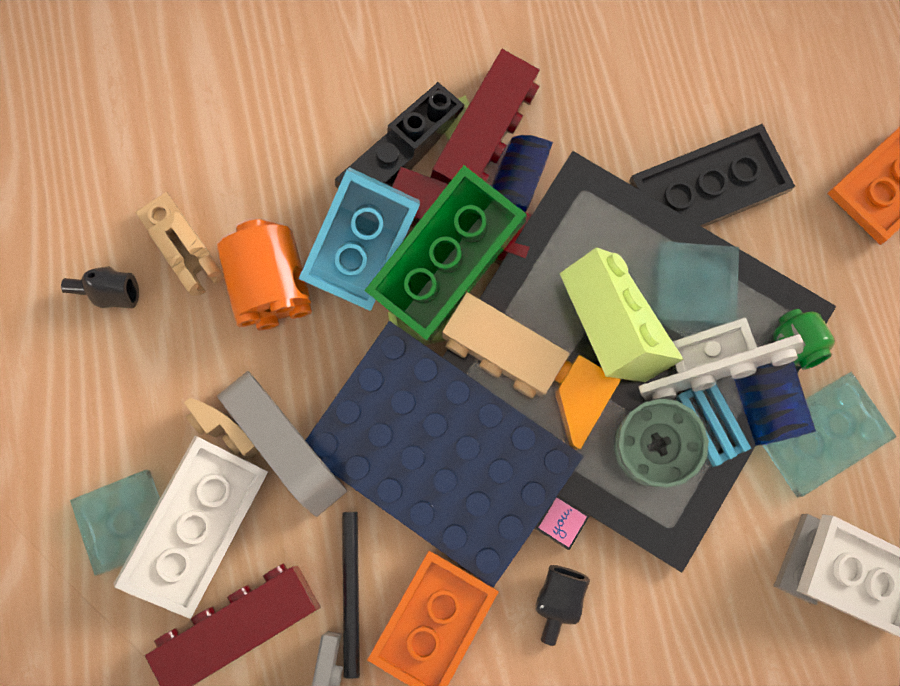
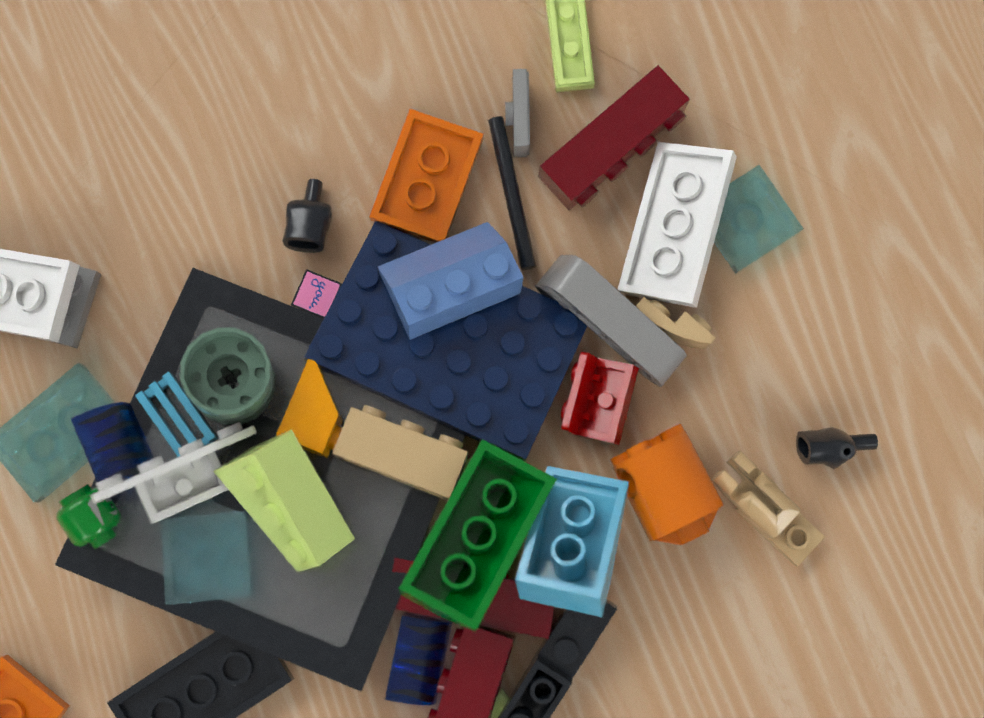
camera: 175 degrees right, 5 degrees up
none -> medium blue slope [378,222,524,340]
none -> red bracket [561,351,639,446]

